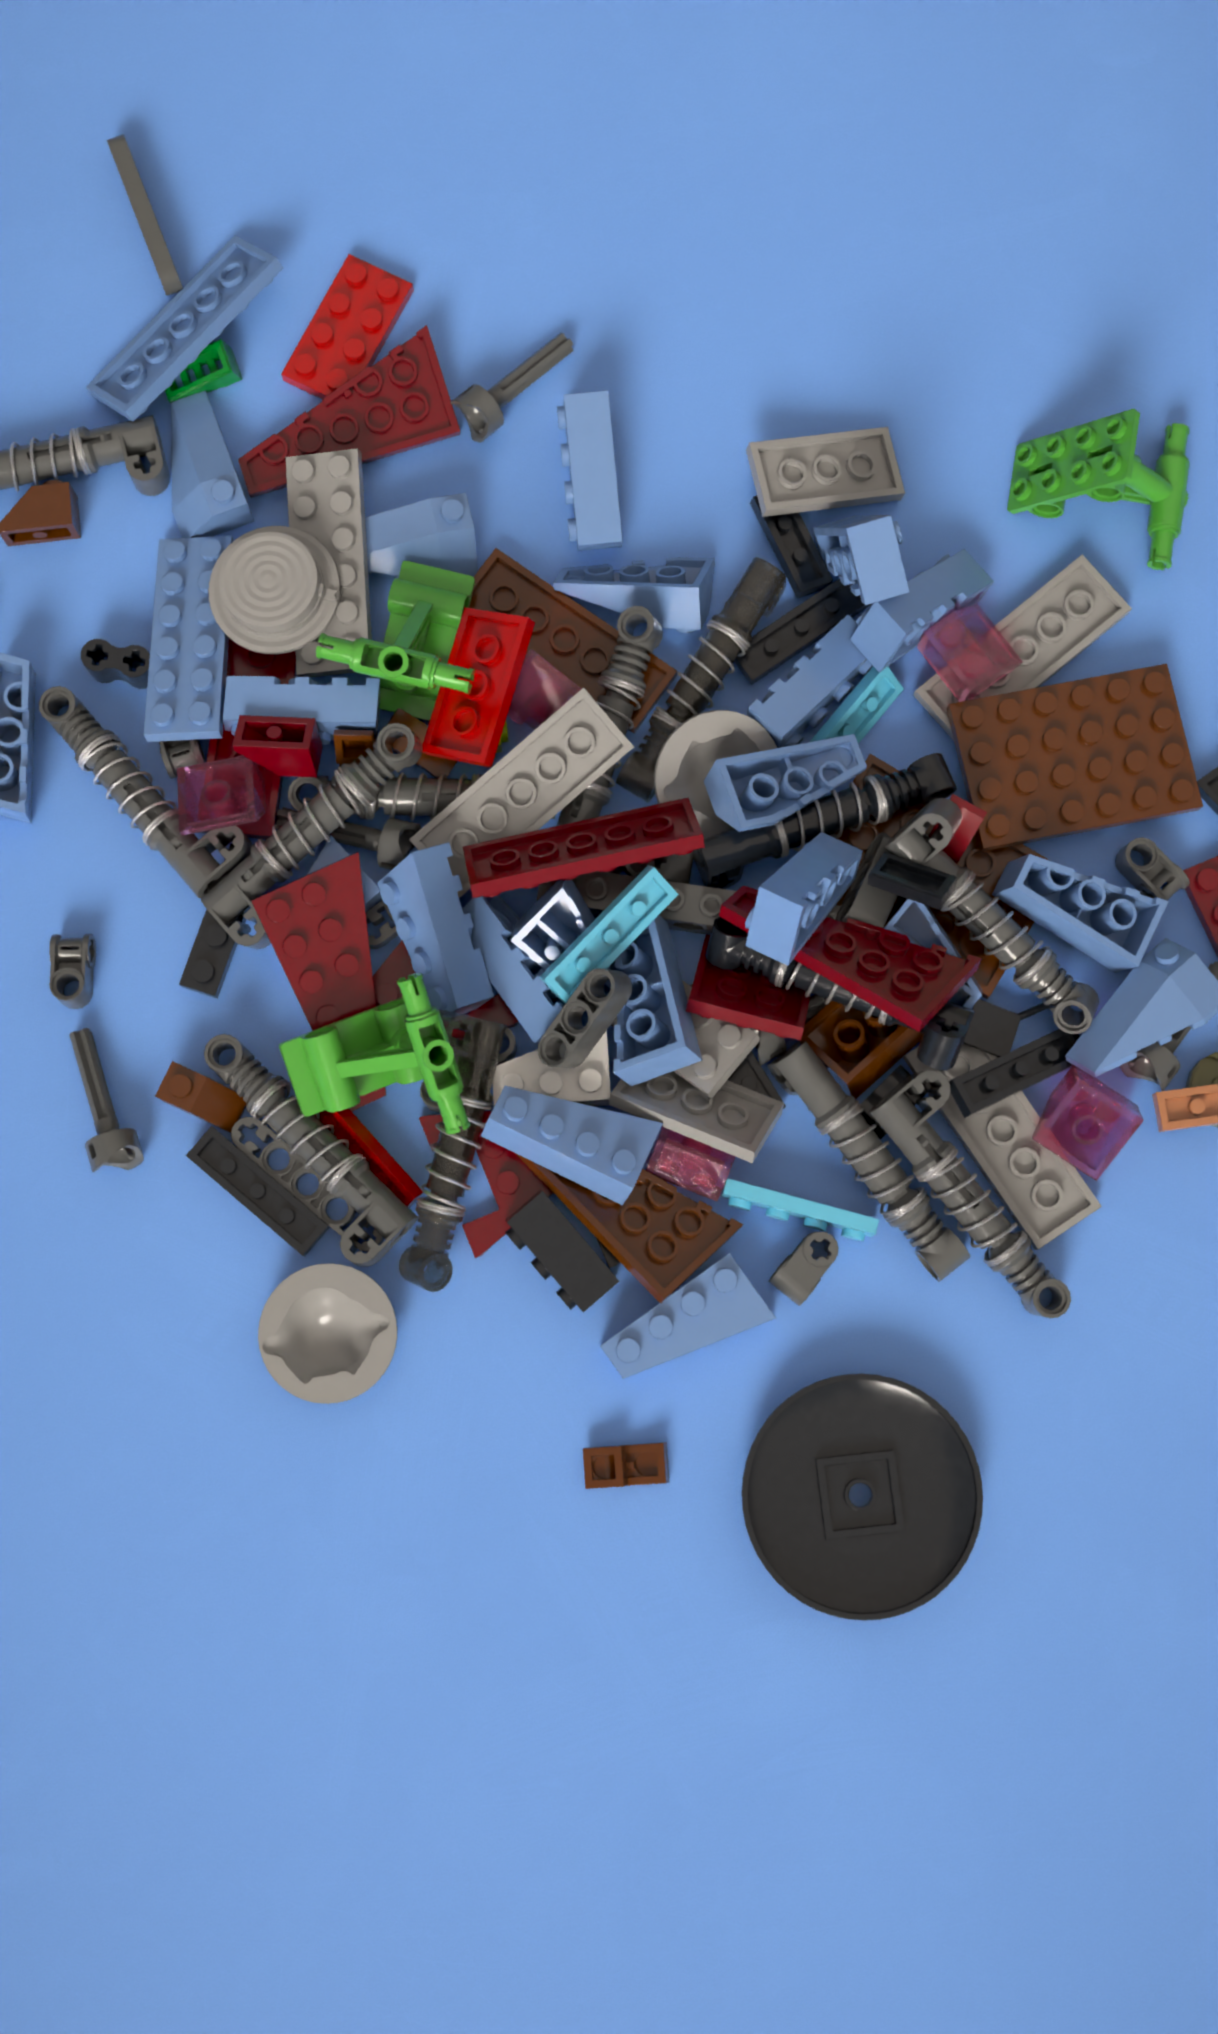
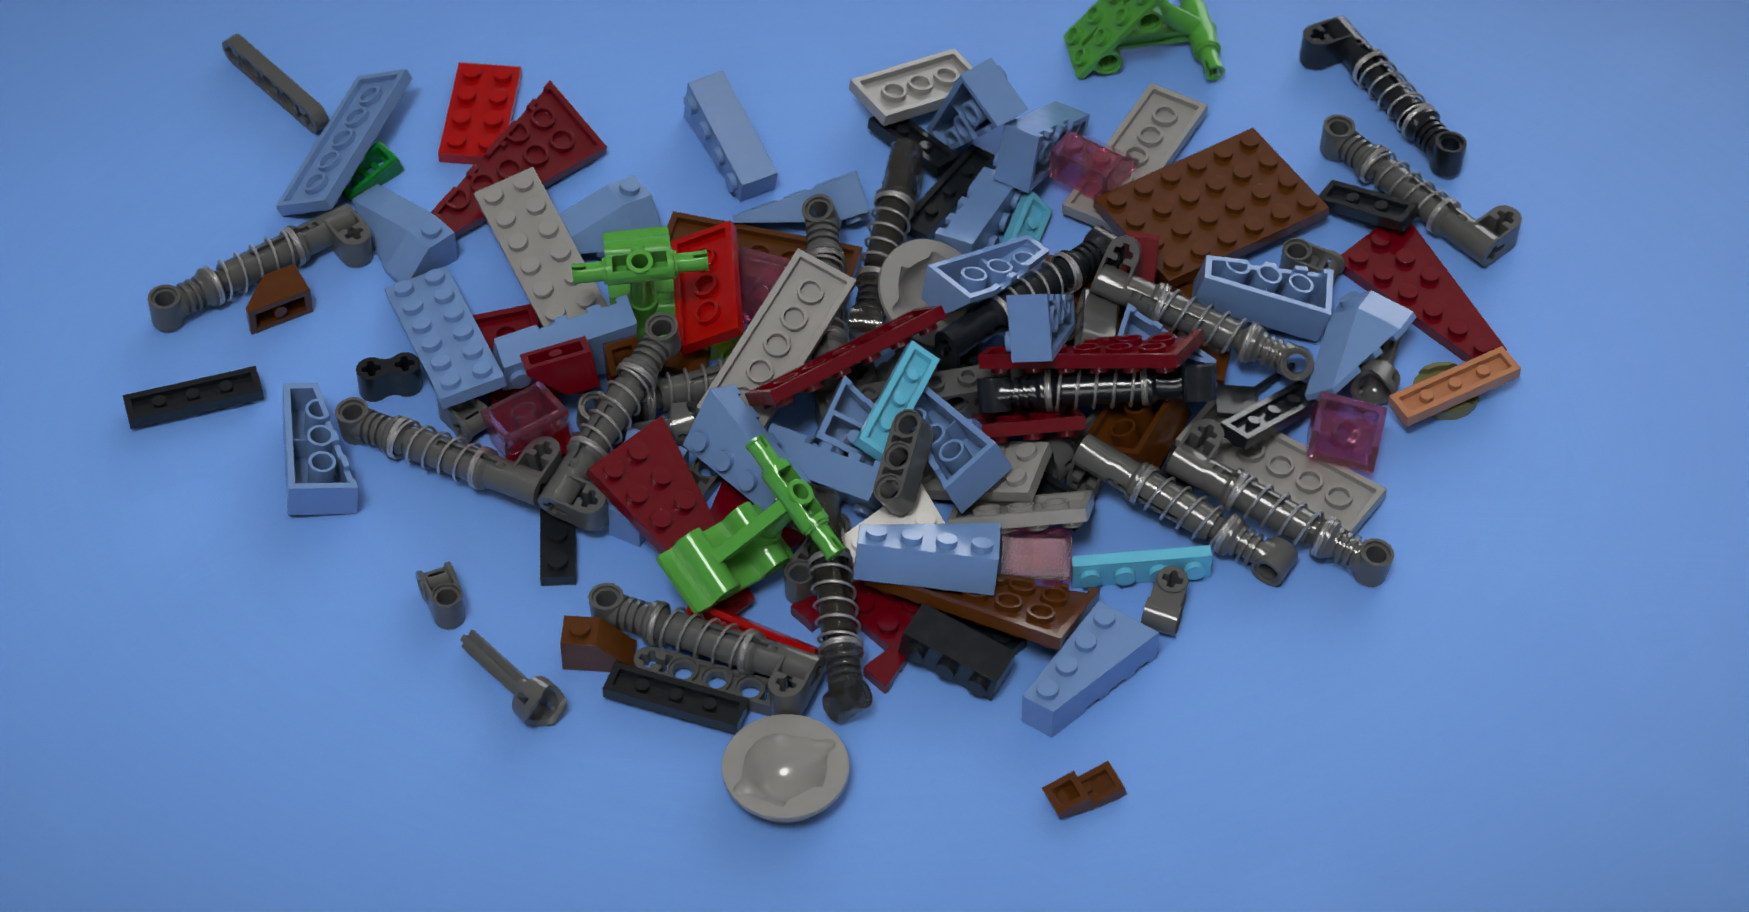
camera: 20 degrees left, 30 degrees down
light grey piece [208,526,341,654] -> none
dark grey piece [450,332,574,443] -> none
black dish [741,1374,983,1620] -> none
black tile [868,852,957,910] -> none

